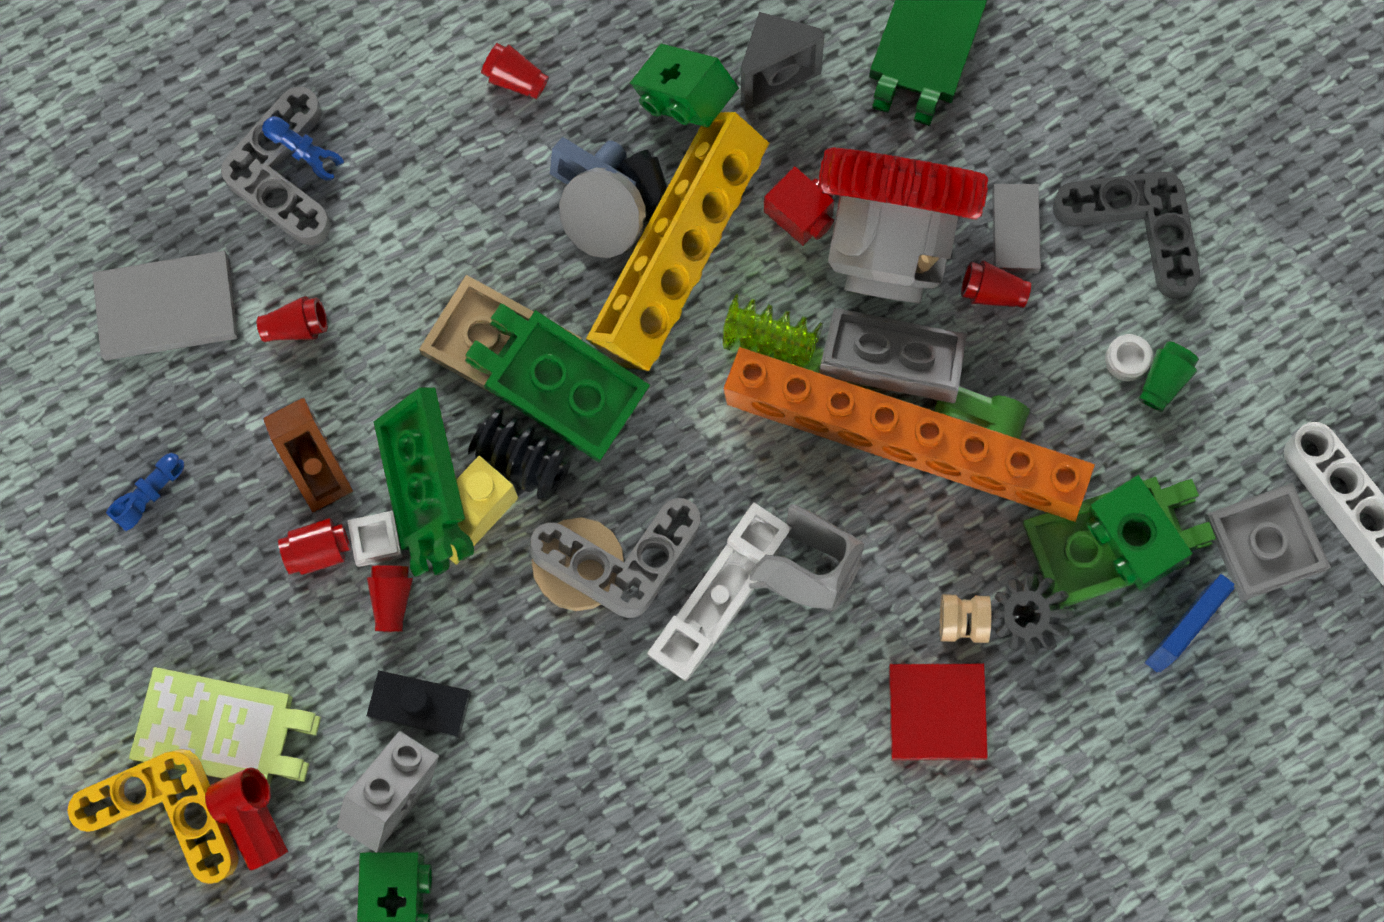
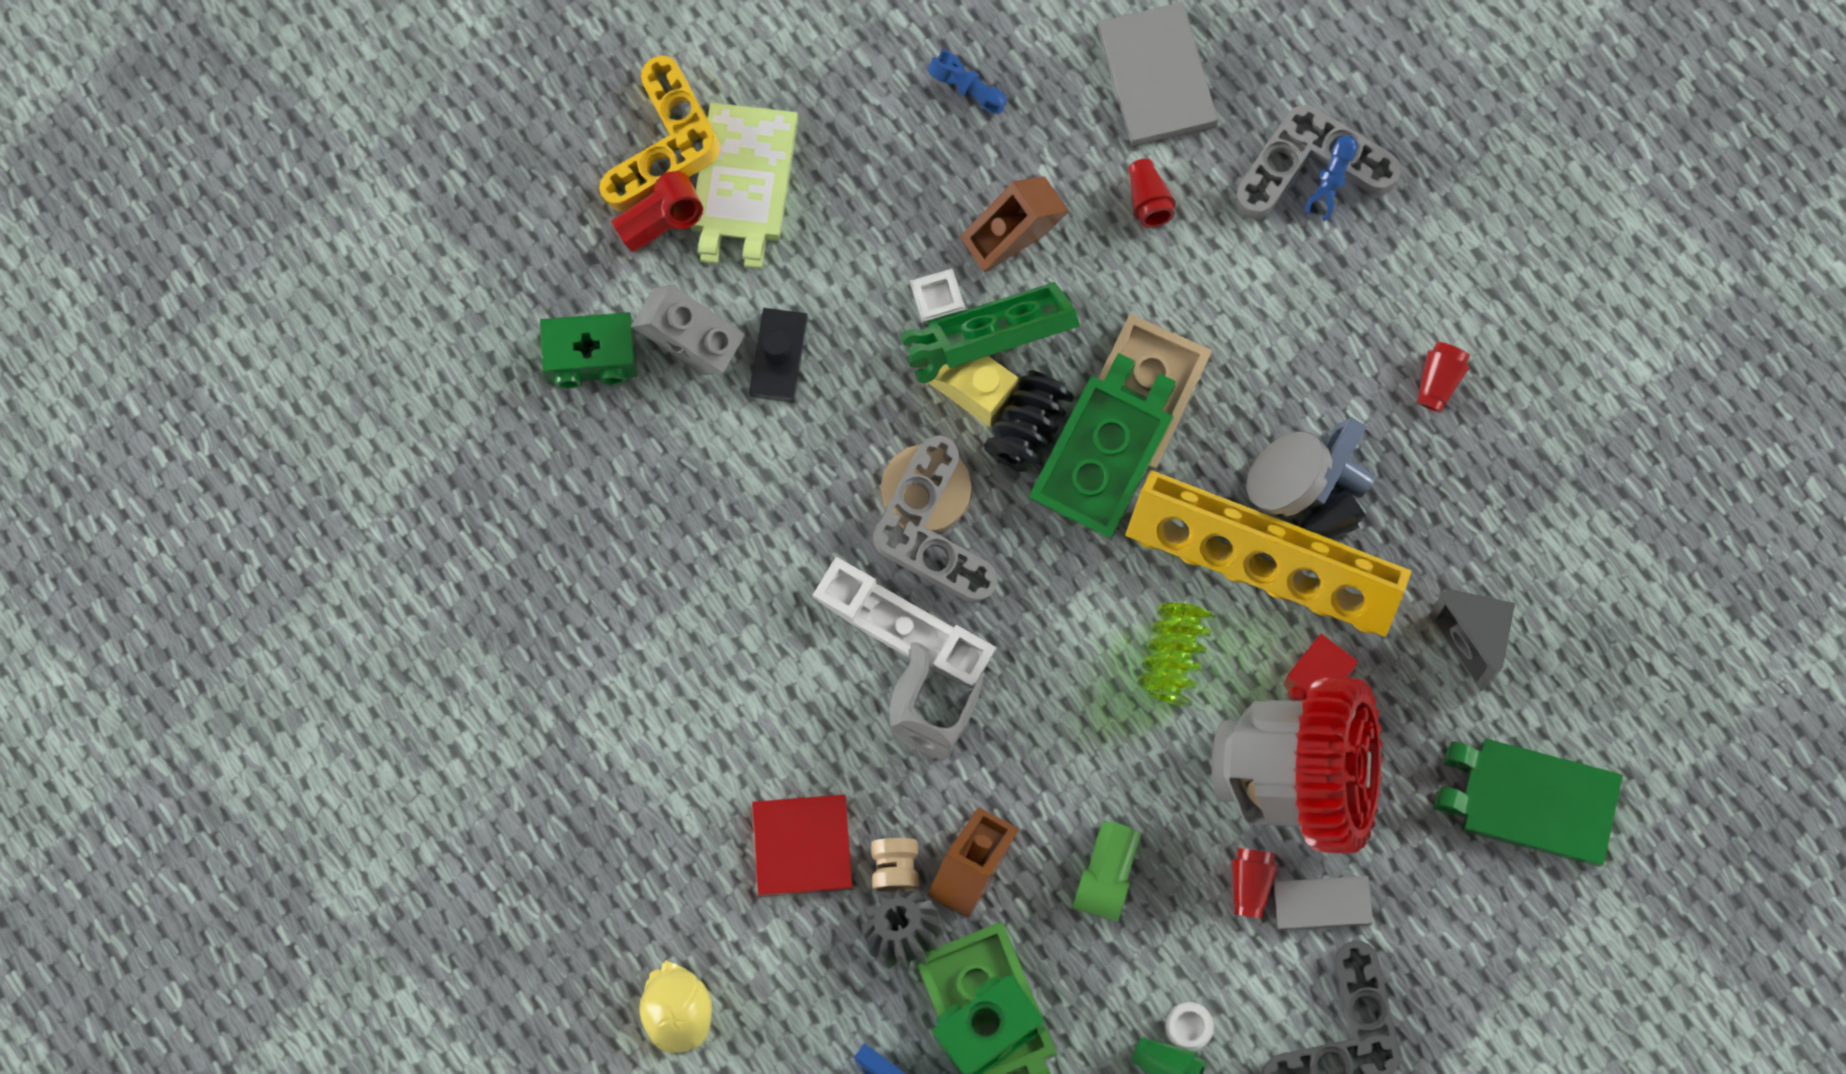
camera: 85 degrees right, 0 degrees up
red brick [278,518,351,575] -> none
red cone [366,565,413,632] -> none
green brick [630,43,739,128] -> none
orange brick [723,347,1095,522] -> none
light grey tile [819,308,967,403] -> none
none -> light yellow hair [639,960,712,1053]
none -> dark orange slope [927,807,1019,918]

